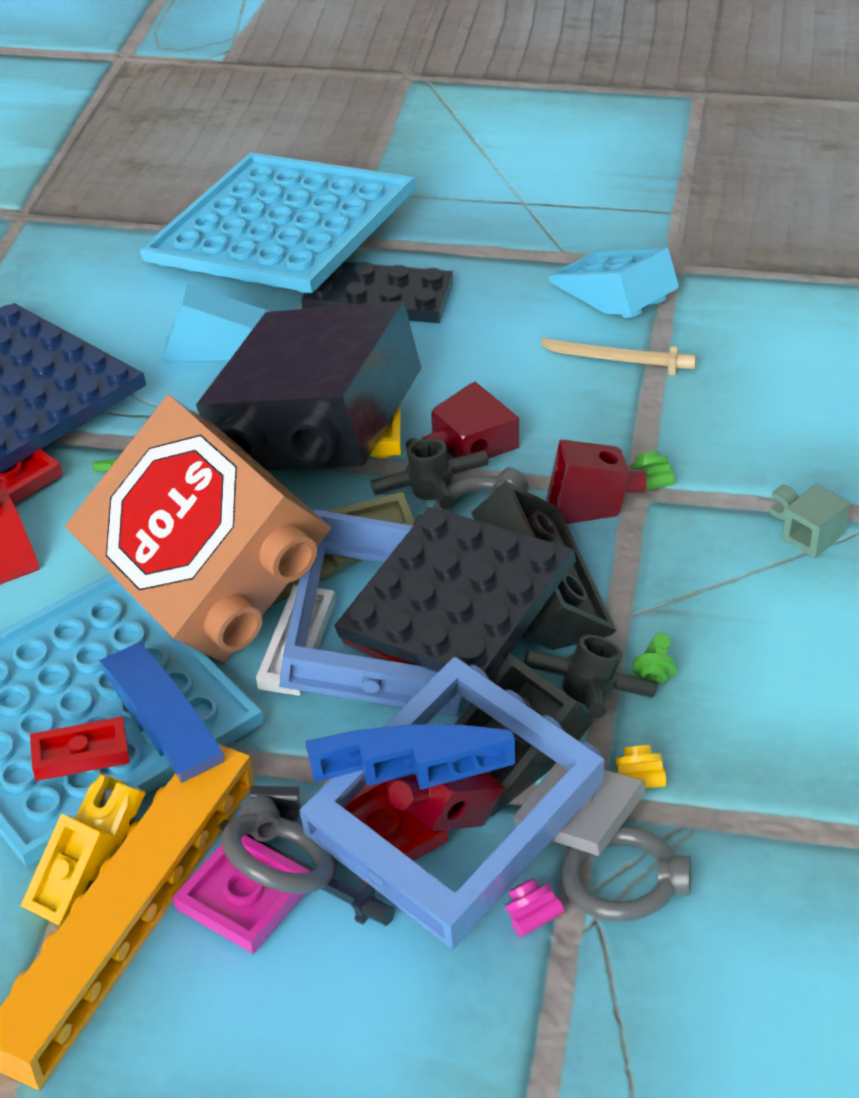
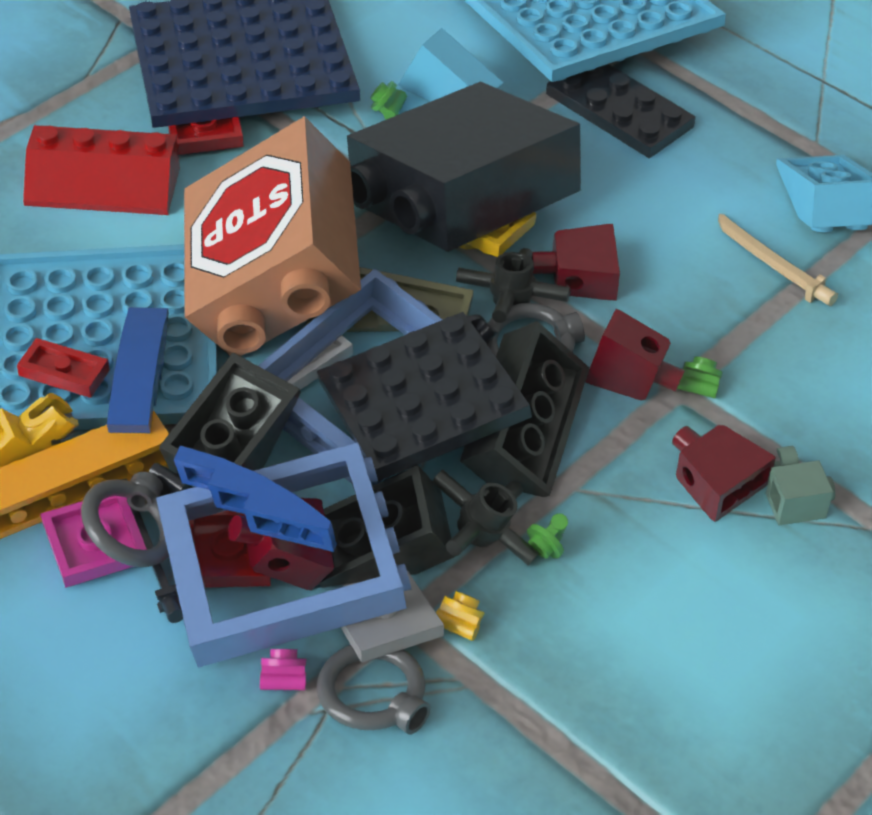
camera: 30 degrees right, 5 degrees up
none -> pearl dark grey slope [159,353,301,473]
none -> bright green plate [370,81,407,119]
none -> dark red torso [672,425,776,522]

